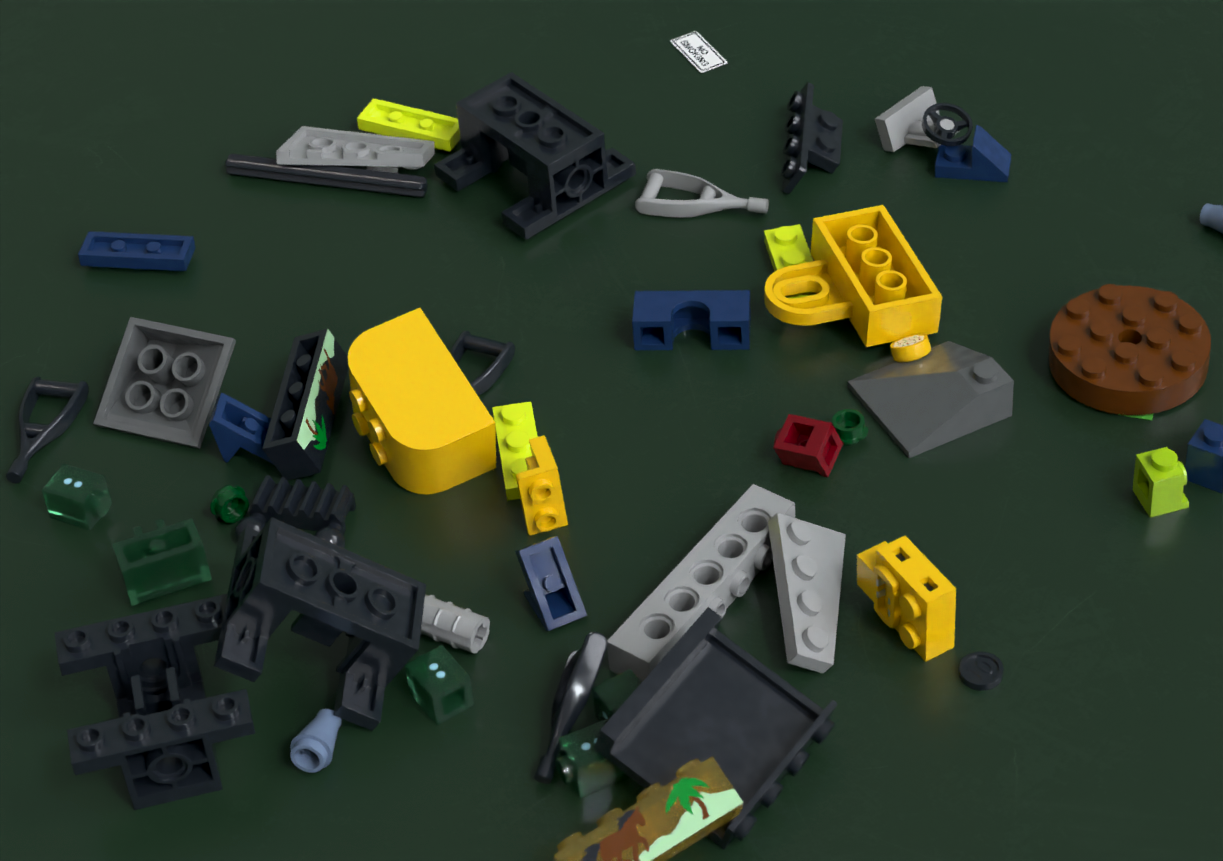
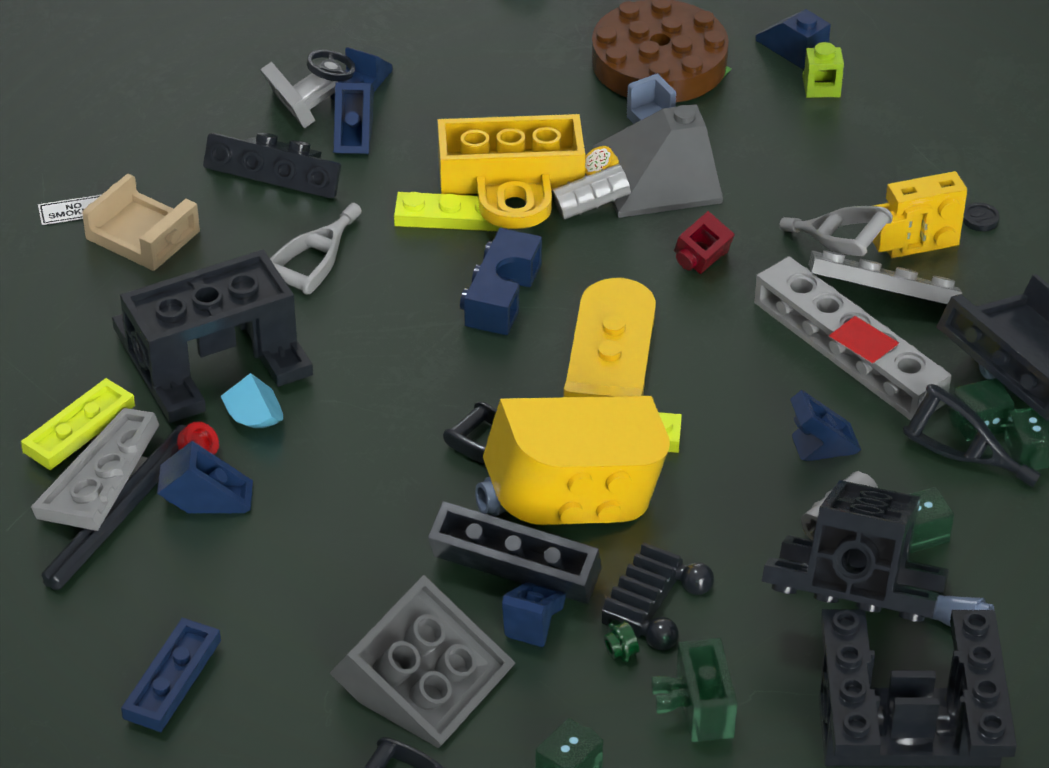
camera: 80 degrees left, 0 degrees up
yellow bracket [516,435,568,535] -> none
dark green plate [832,409,868,446] -> none
none -> tan panel [82,174,200,271]
none -> dark blue slope [157,441,253,513]
none -> red tile [177,422,219,455]
none -> medium azure brick [221,373,283,428]
none -> dark blue slope [333,82,374,154]
none -> light grey axle [552,164,631,220]
none -> yellow piece [563,278,656,397]
none -> sand blue panel [627,73,676,124]
none -> light grey piece [780,206,893,256]
none -> red sticker [828,316,900,364]

